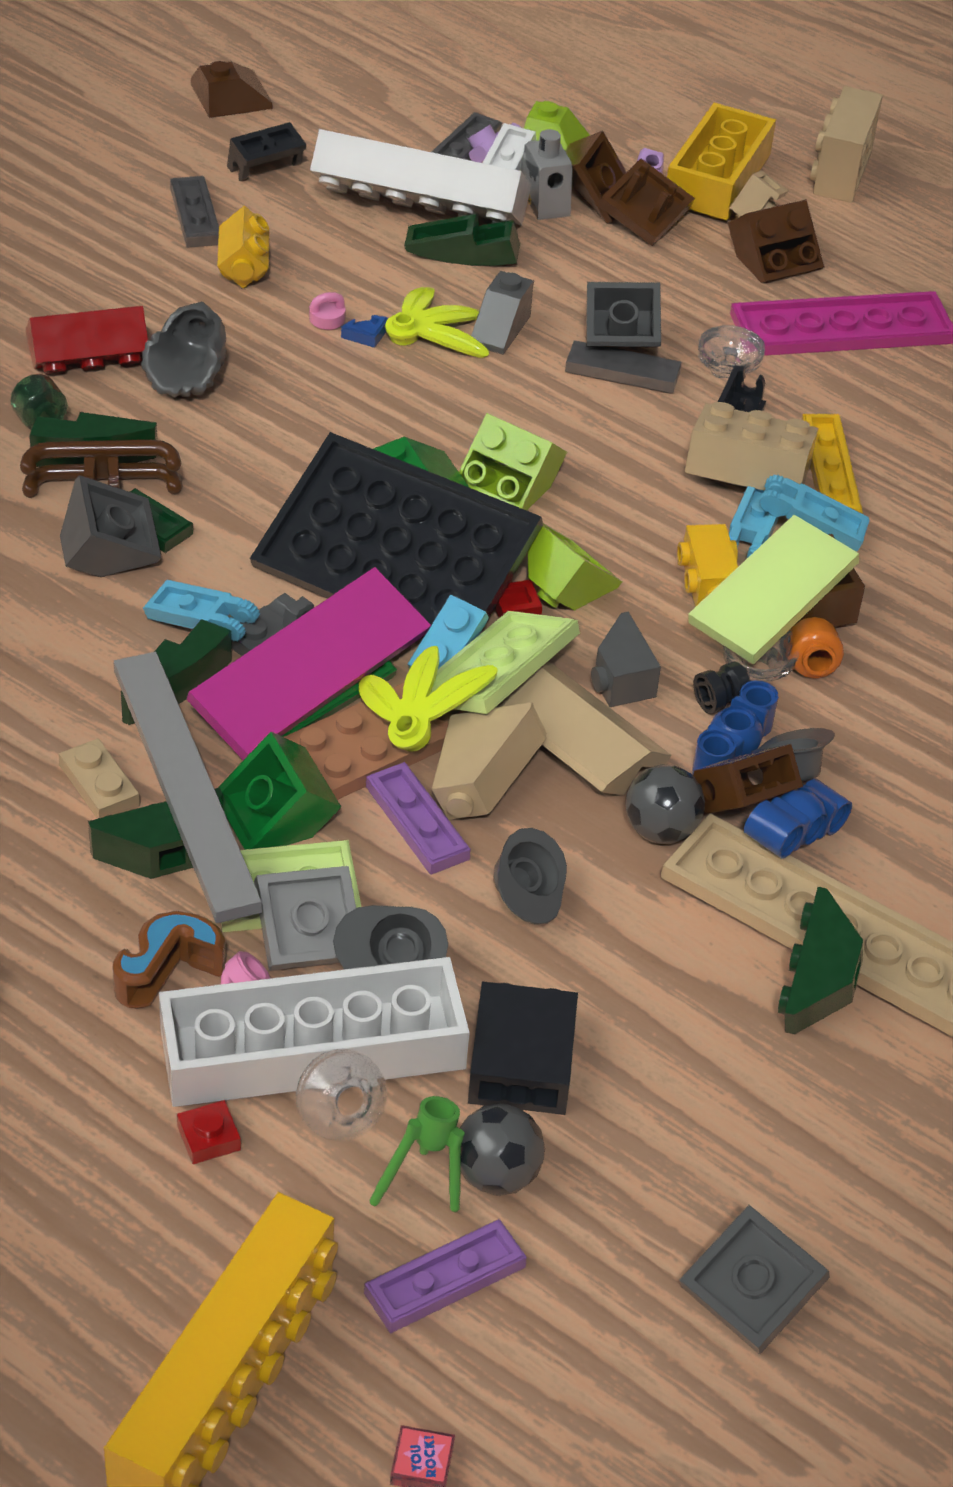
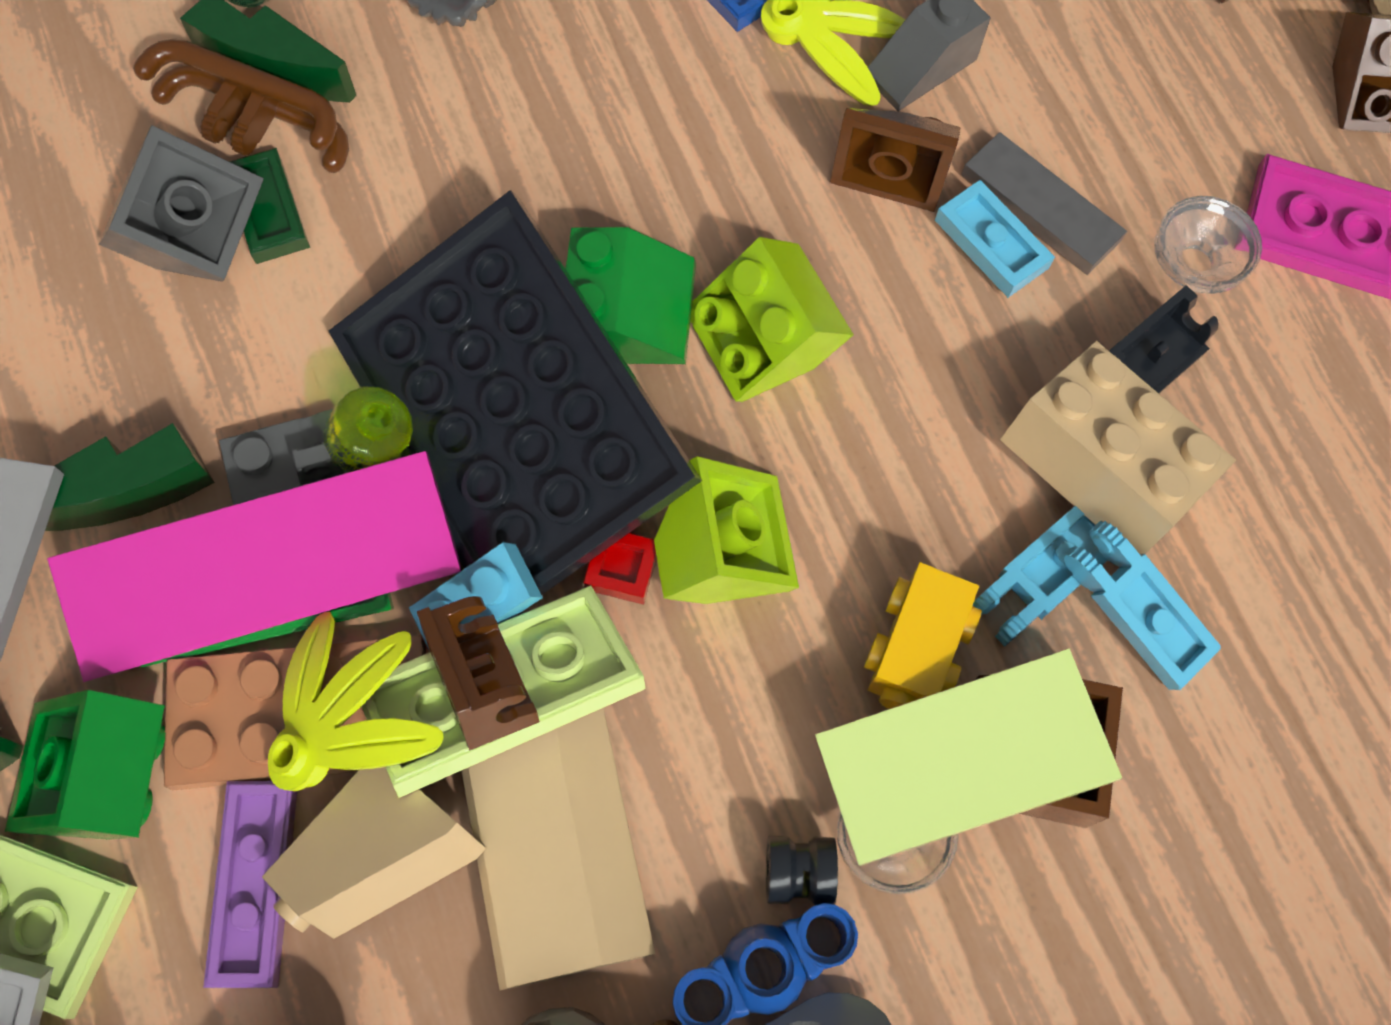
camera: 30 degrees right, 25 degrees up
medium azure hinge [143,580,260,642] -> none
dark grey slope [586,282,661,347] -> none
dark grey slope [591,612,661,707] -> none
orange head [786,617,844,679] -> none
yellow tile [802,414,863,514] -> none
none -> clear neon green head [323,386,413,472]
none -> reddish brown hinge [416,596,540,751]
none -> reddish brown slope [830,108,961,212]
none -> medium azure plate [935,180,1055,298]

